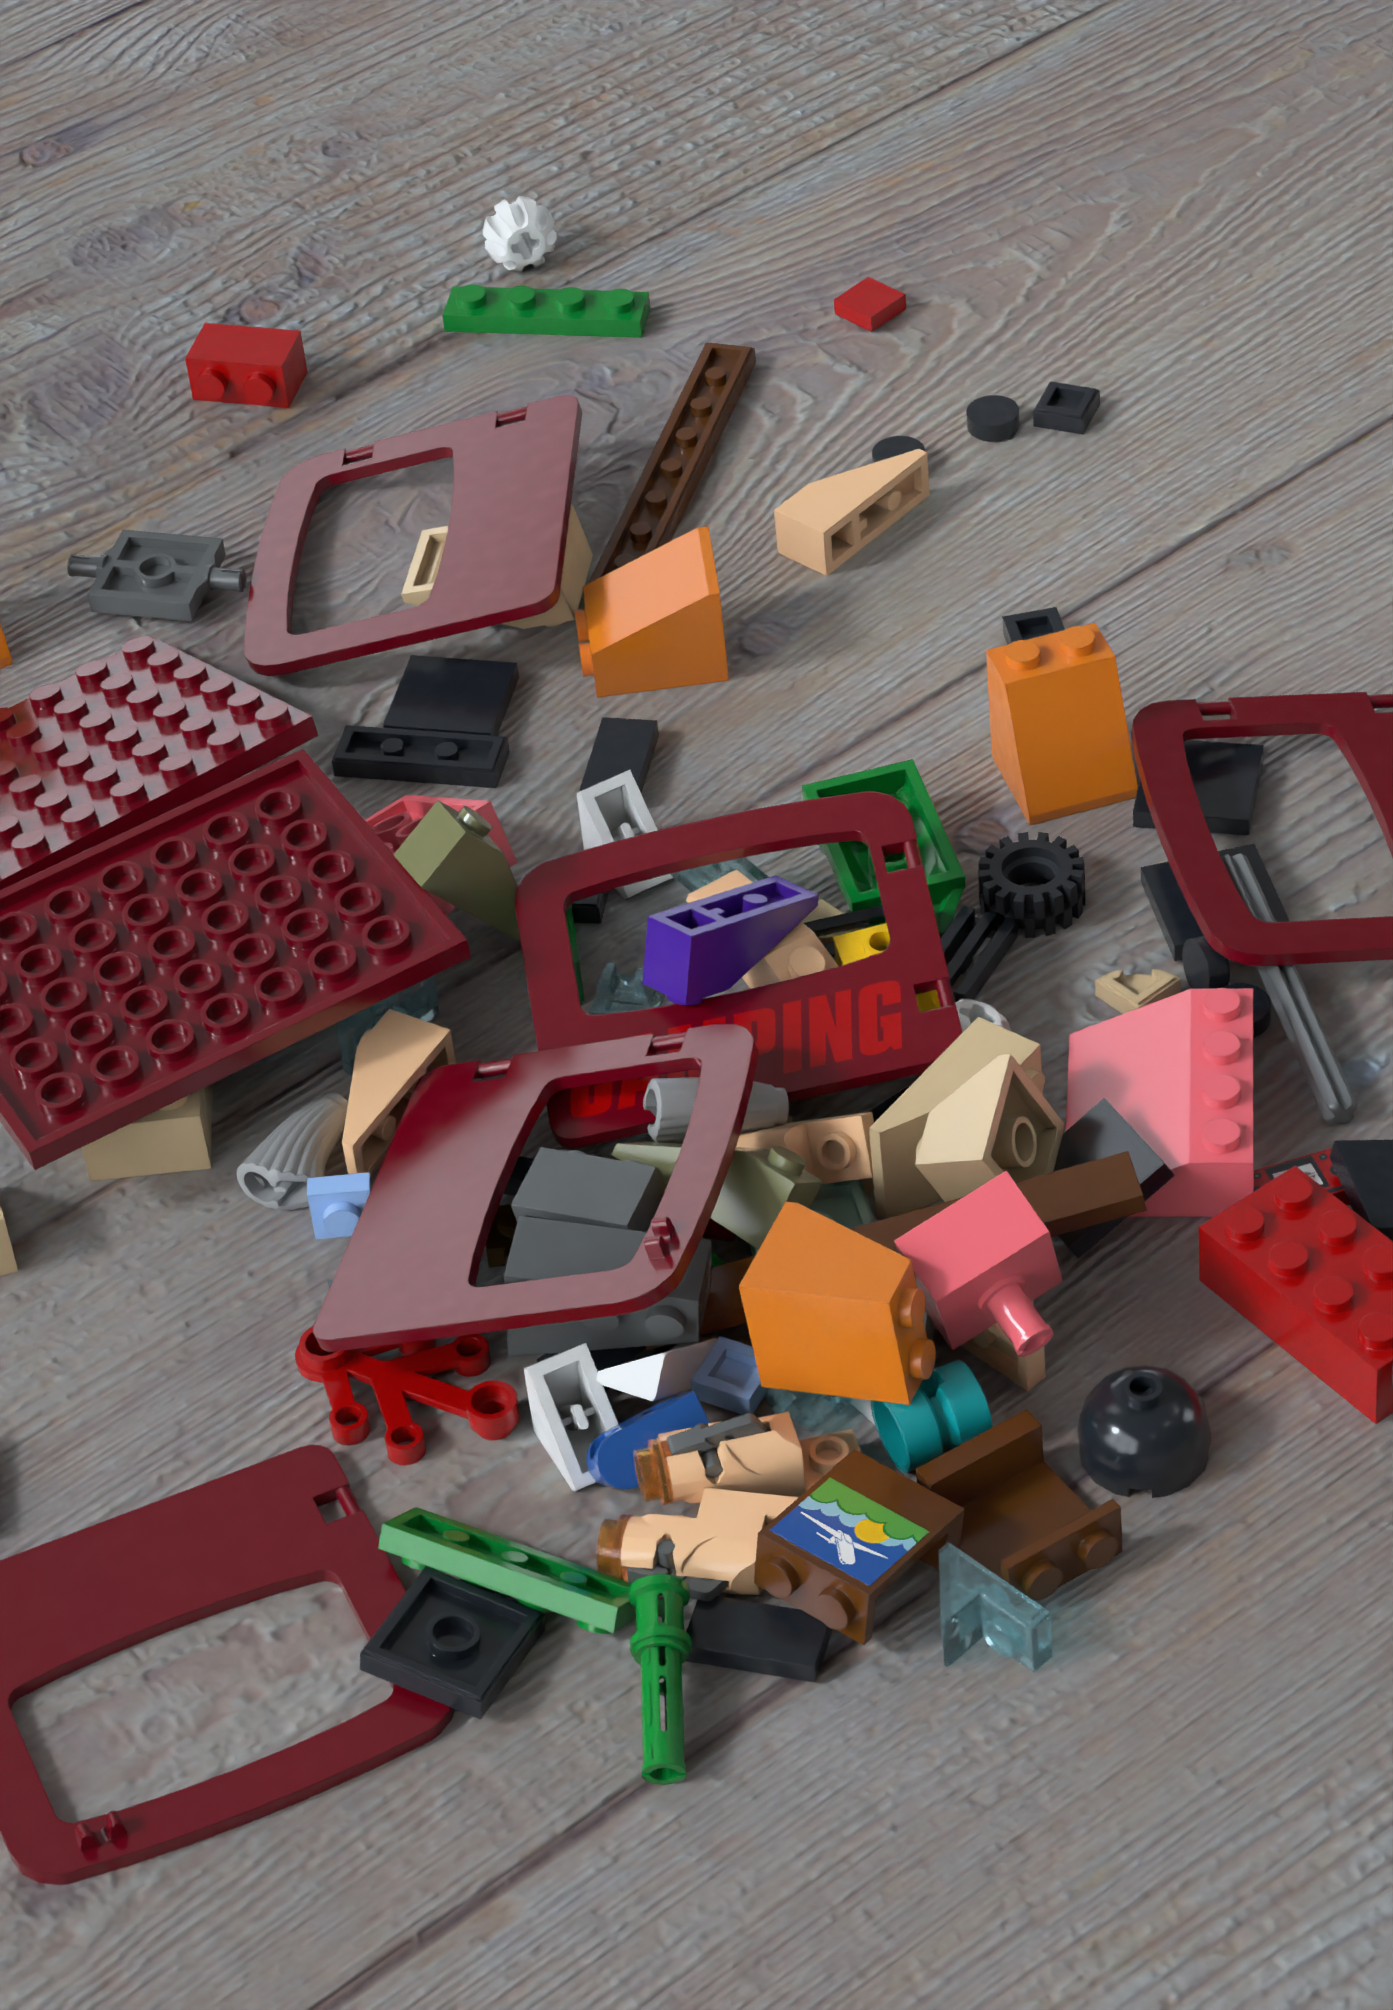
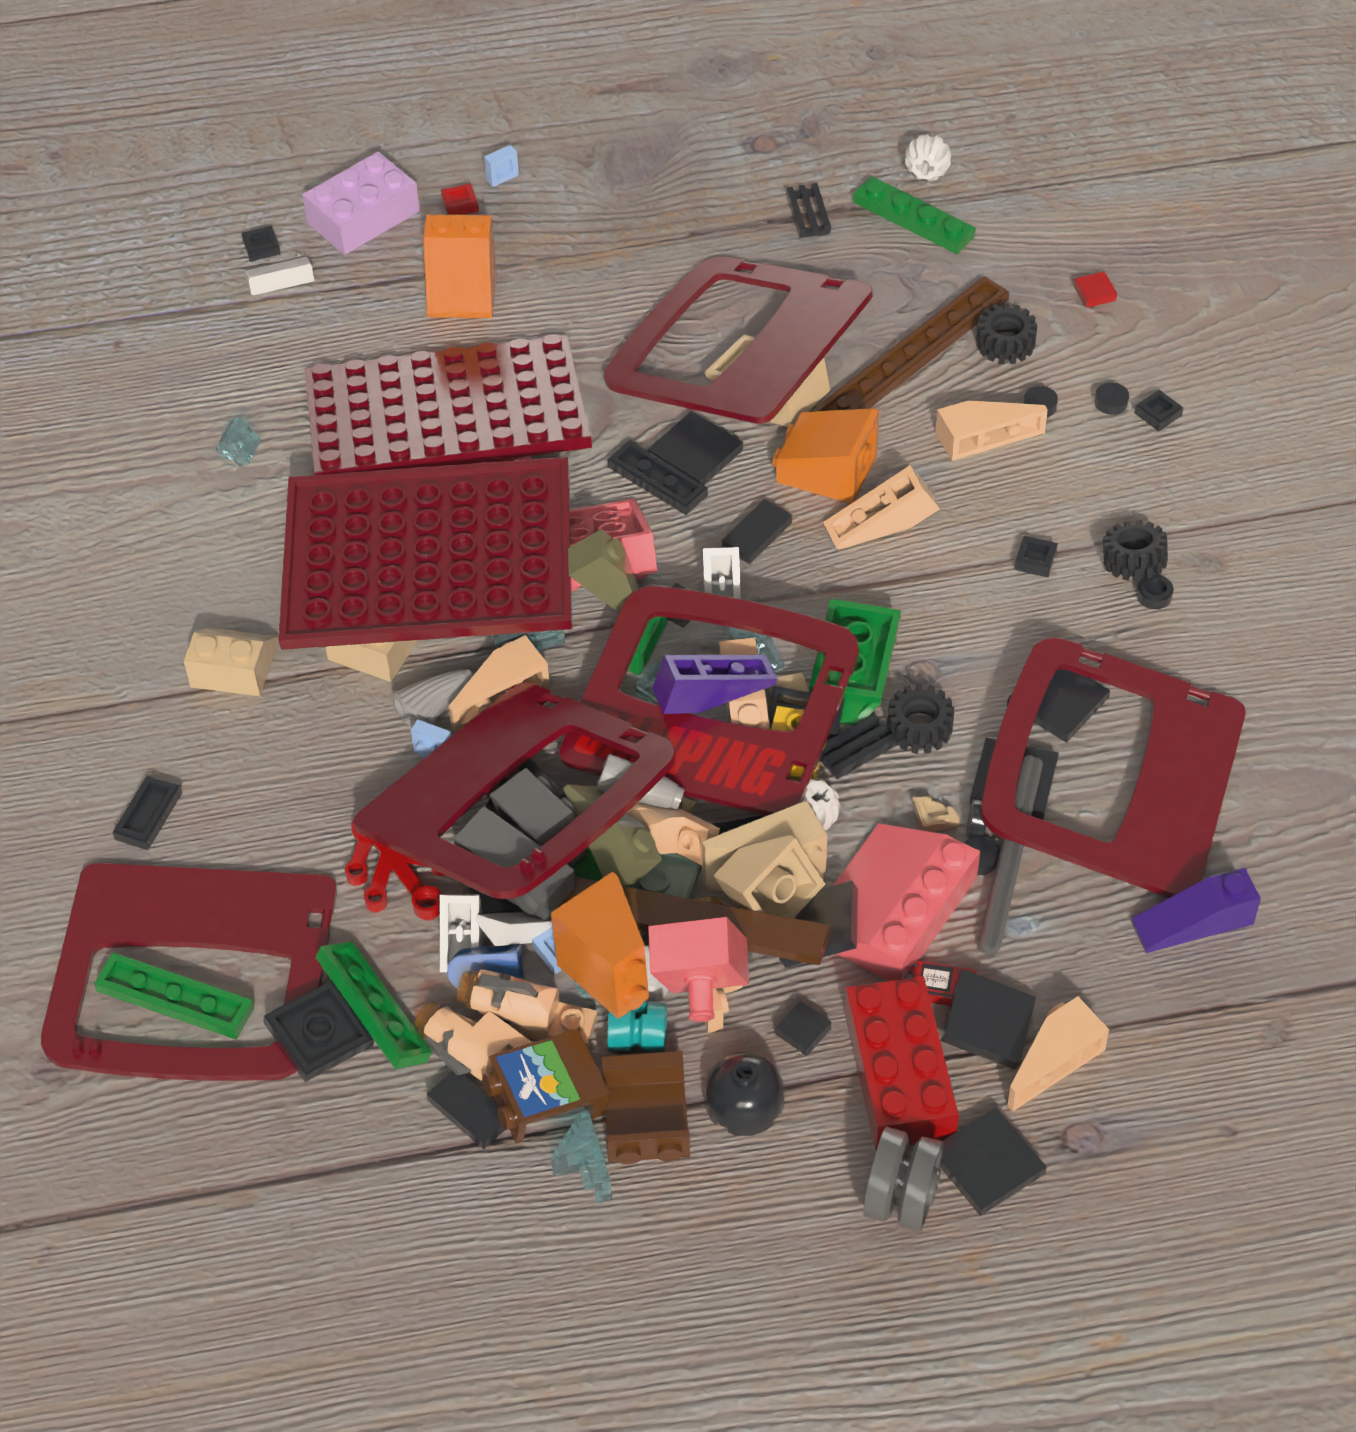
camera: 25 degrees right, 10 degrees up
dark grey plate [67,530,247,621] -> none
red brick [185,323,308,408] -> none
green pin [628,1574,692,1785] -> none
orange slope [986,623,1138,826] -> none
none -> green plate [94,953,254,1040]
none -> black tile [775,1001,831,1056]
none -> black tile [786,183,831,238]
none -> light nougat slope [823,465,940,550]
none -> black tyre [976,304,1038,364]
none -> black tyre [1103,520,1168,581]
none -> black tile [1136,574,1174,610]

